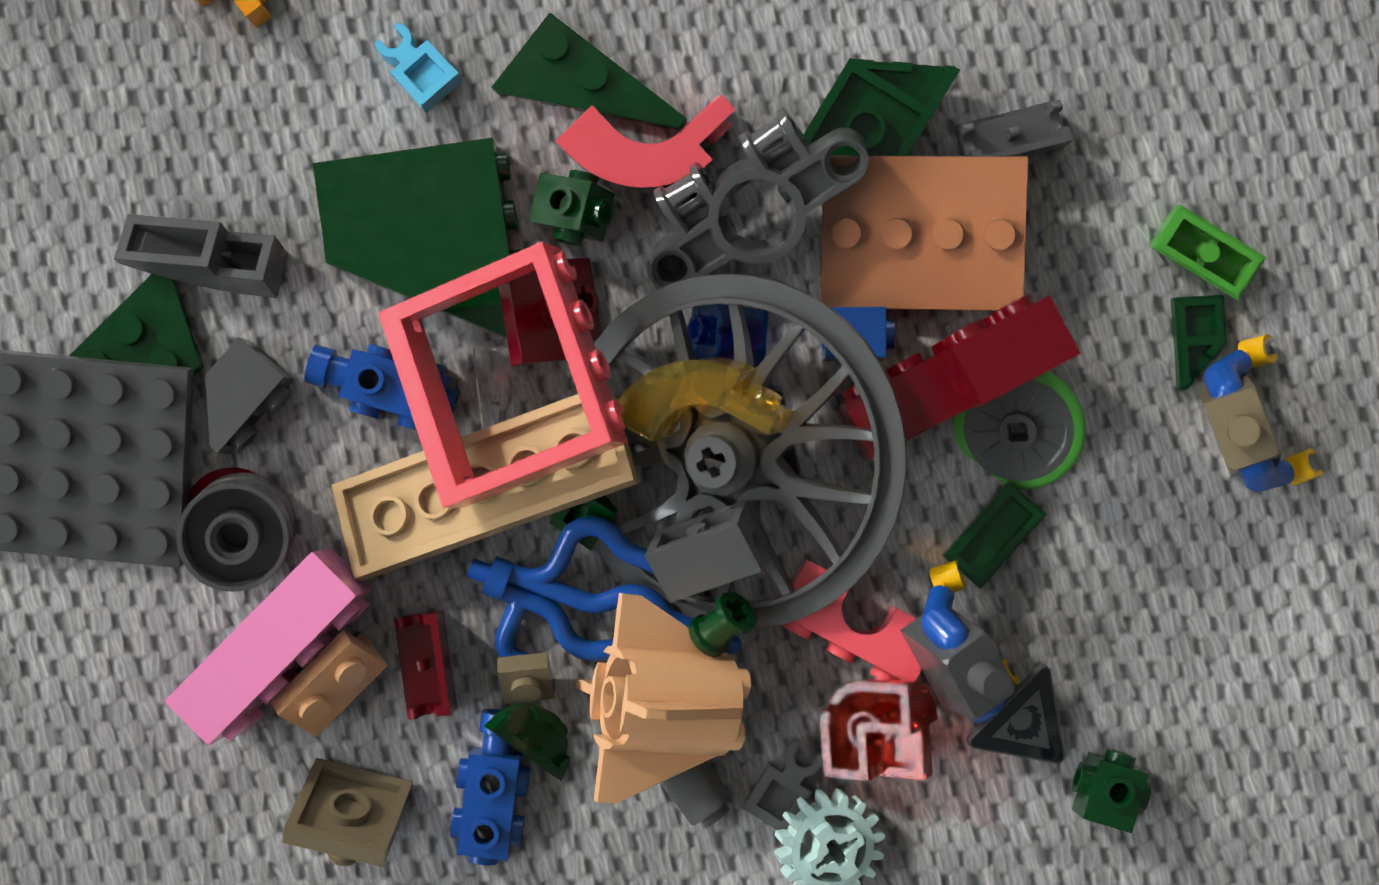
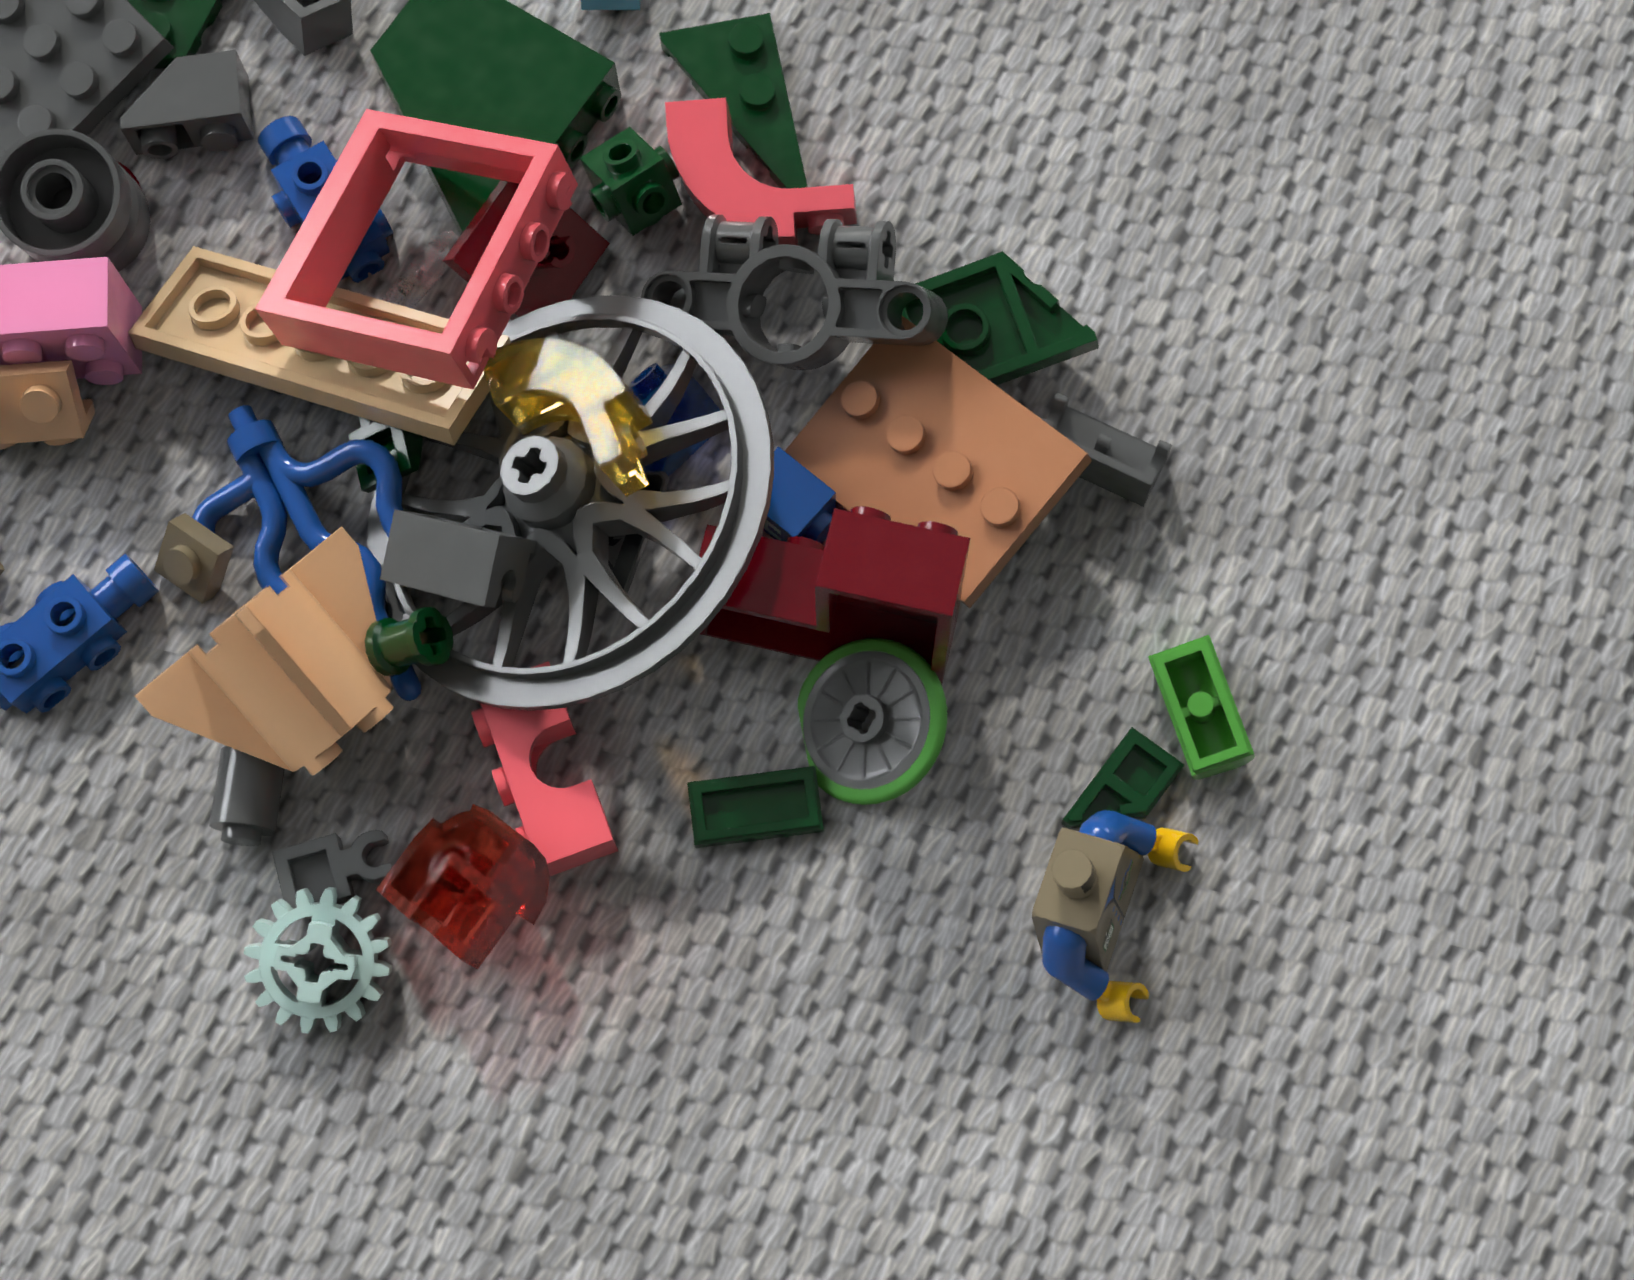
camera: 40 degrees right, 15 degrees down
dark red hinge [394,610,457,720] -> none
dark green tile [484,703,570,781] -> none
dark grey torso [900,560,1020,723] -> none
black piece [966,664,1065,764] -> none
dark green brick [1072,748,1151,833] -> none

